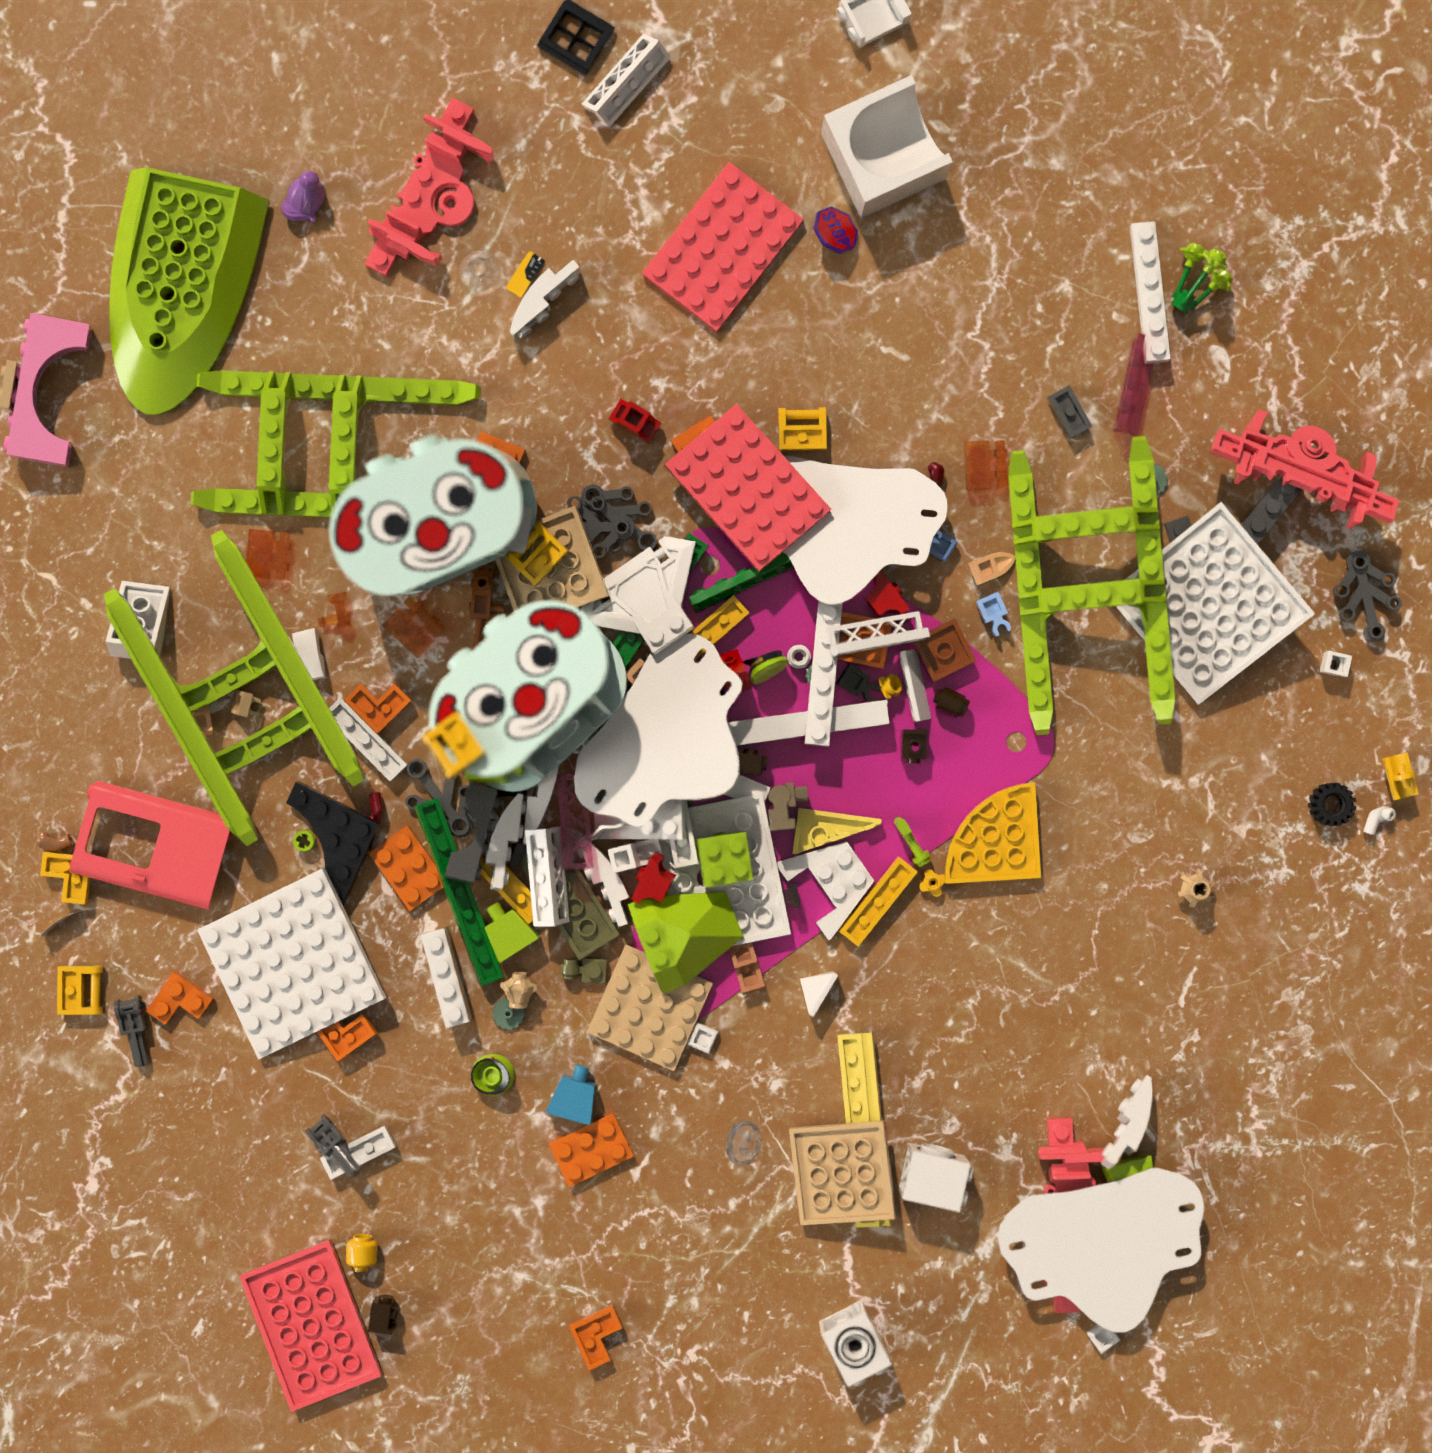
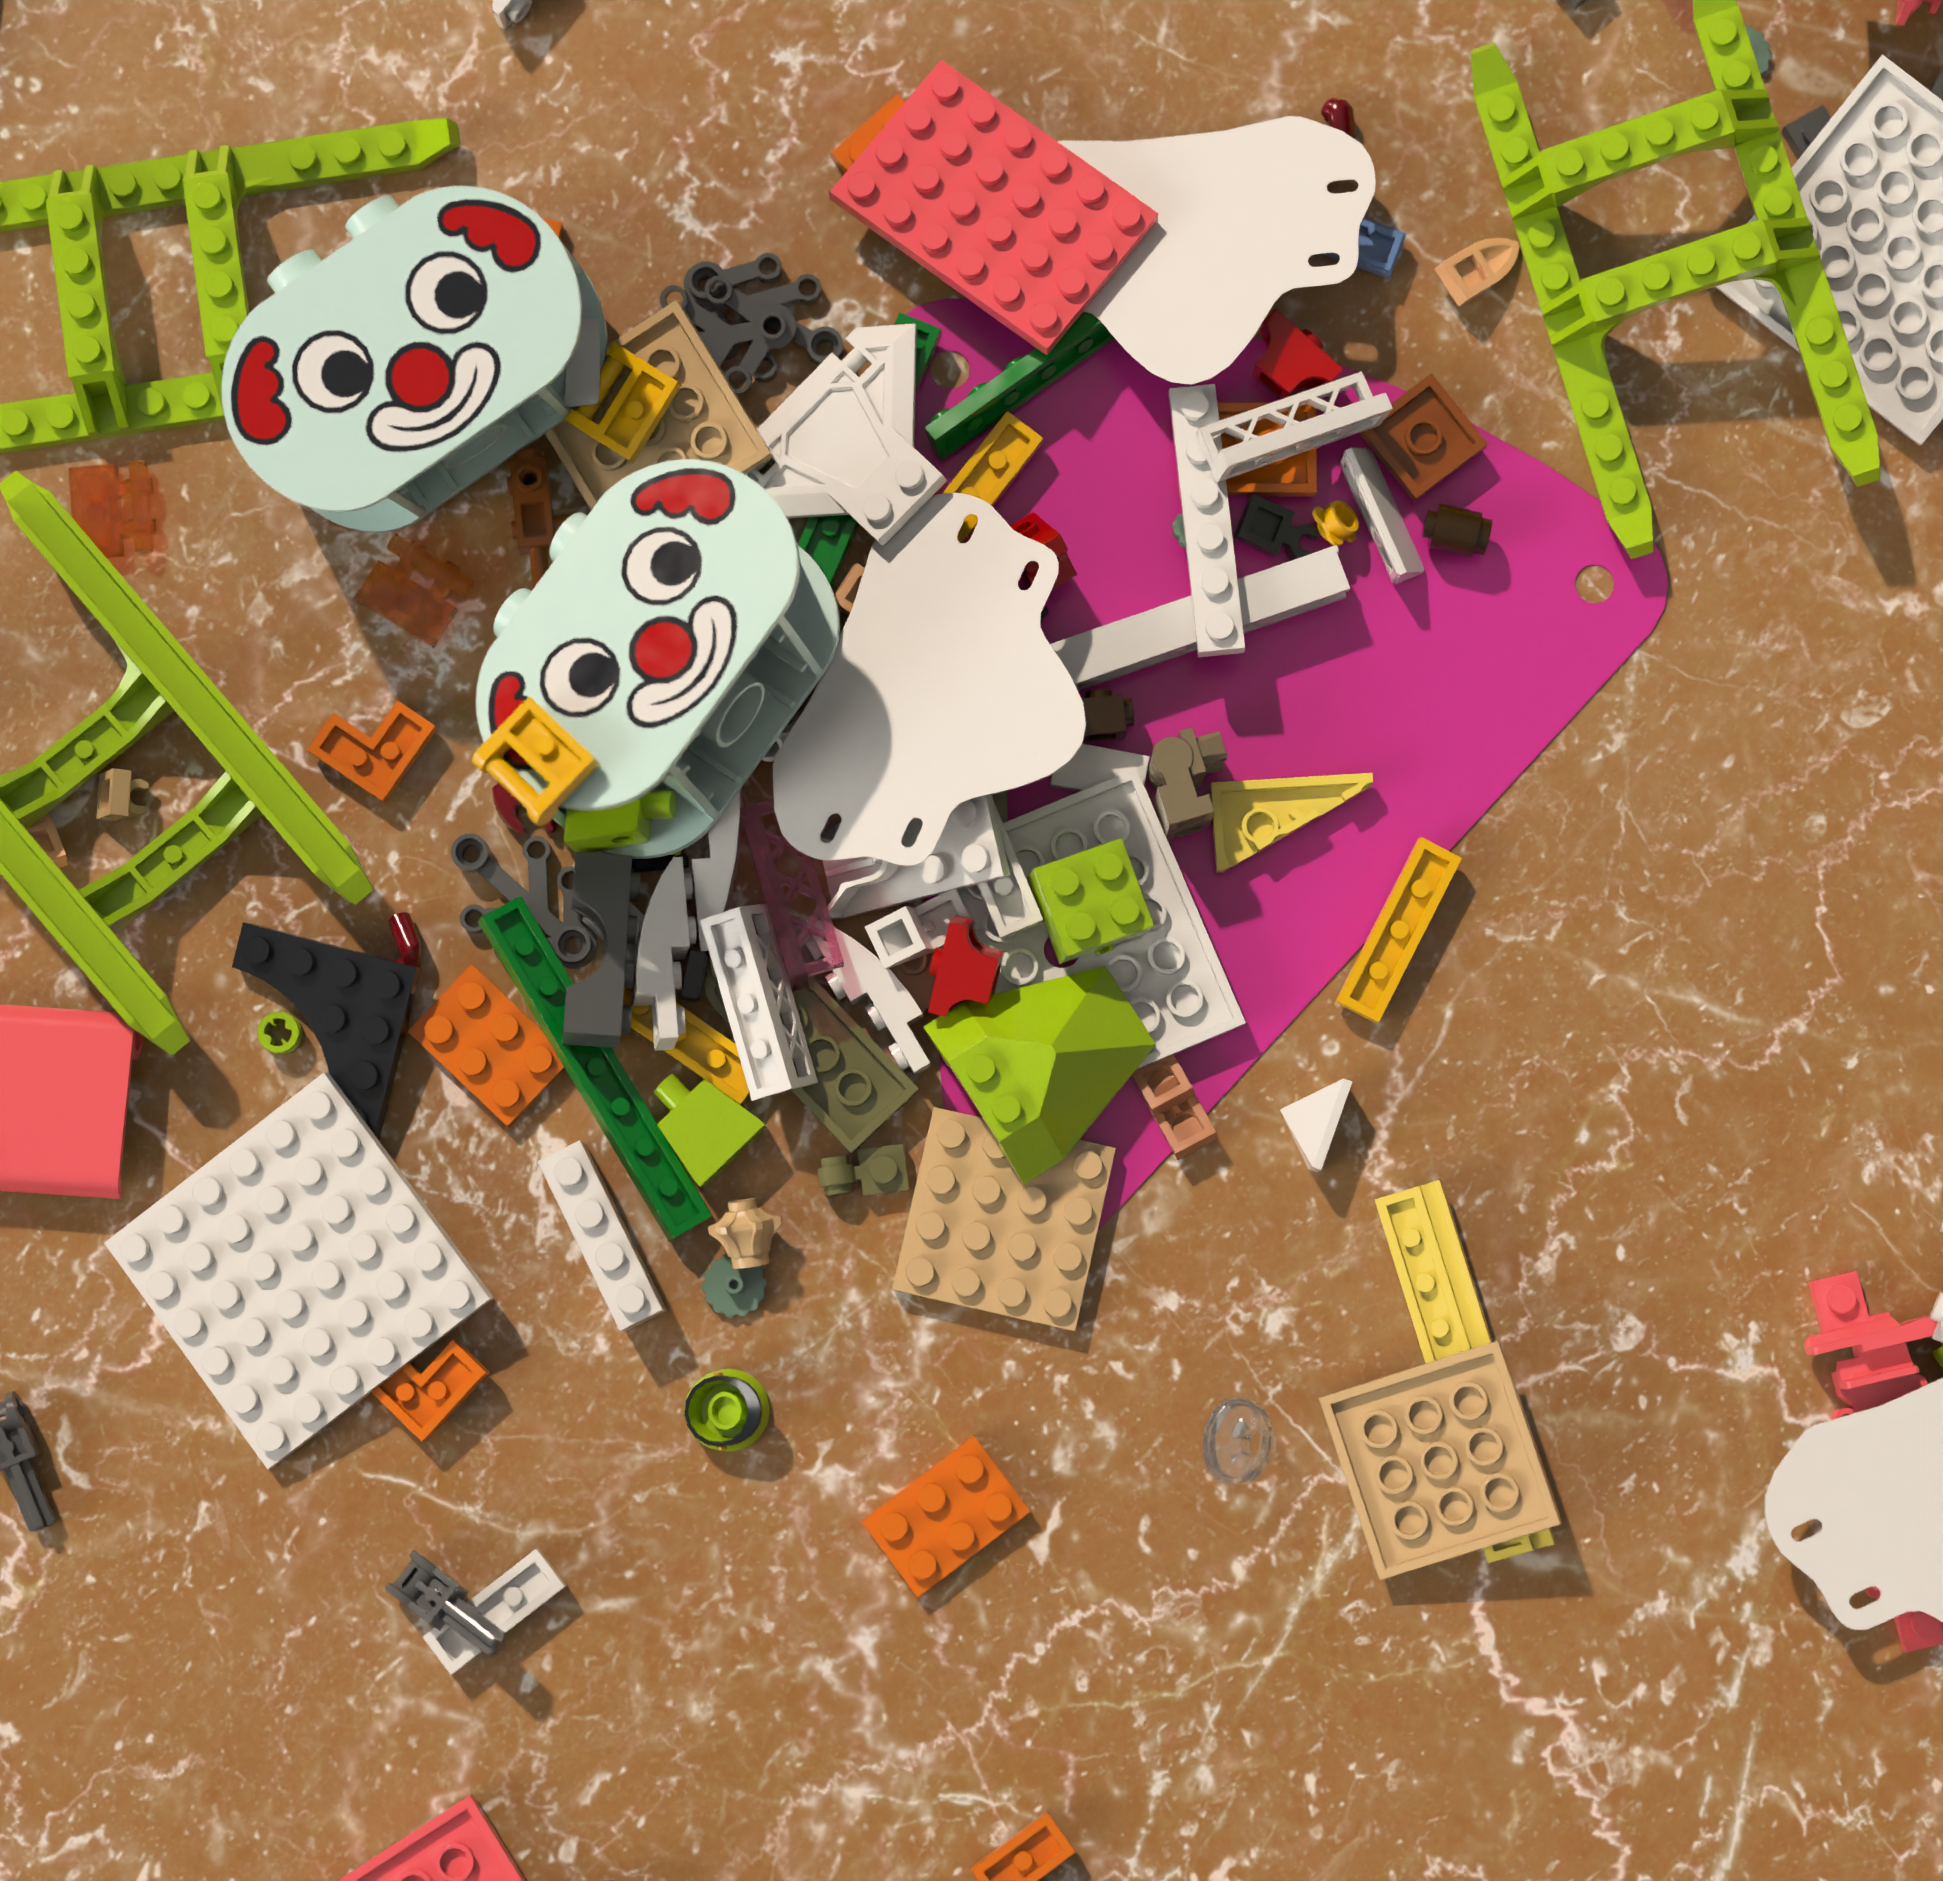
camera: 15 degrees left, 5 degrees down
orange plate [146,971,215,1025] -> none
white slope [292,628,326,681] -> none
clear orange piece [318,592,351,628] -> none
white plate [330,697,408,782] -> none
yellow head [346,1234,378,1272] -> none
dark azure torso [546,1064,596,1125] -> none
red brick [608,398,661,444] -> none
white tile [687,1022,718,1054] -> none
lime piece [743,650,789,685] -> none
white wing [776,841,874,940] -> none
yellow plate [778,407,827,451] -> none
clear smoke plate [782,882,801,909] -> none
white plate [787,645,811,669] -> none
white brick [819,1299,892,1387] -> none
lime hinge [894,817,931,867] -> none
white brick [898,1143,973,1212] -> none
dark brown brick [900,729,927,764] -> none
yellow plate [919,869,945,897] -> none
yellow plate [945,782,1041,884] -> none
clear orange plate [964,440,1008,490] -> none
light blue plate [975,592,1011,637] -> none

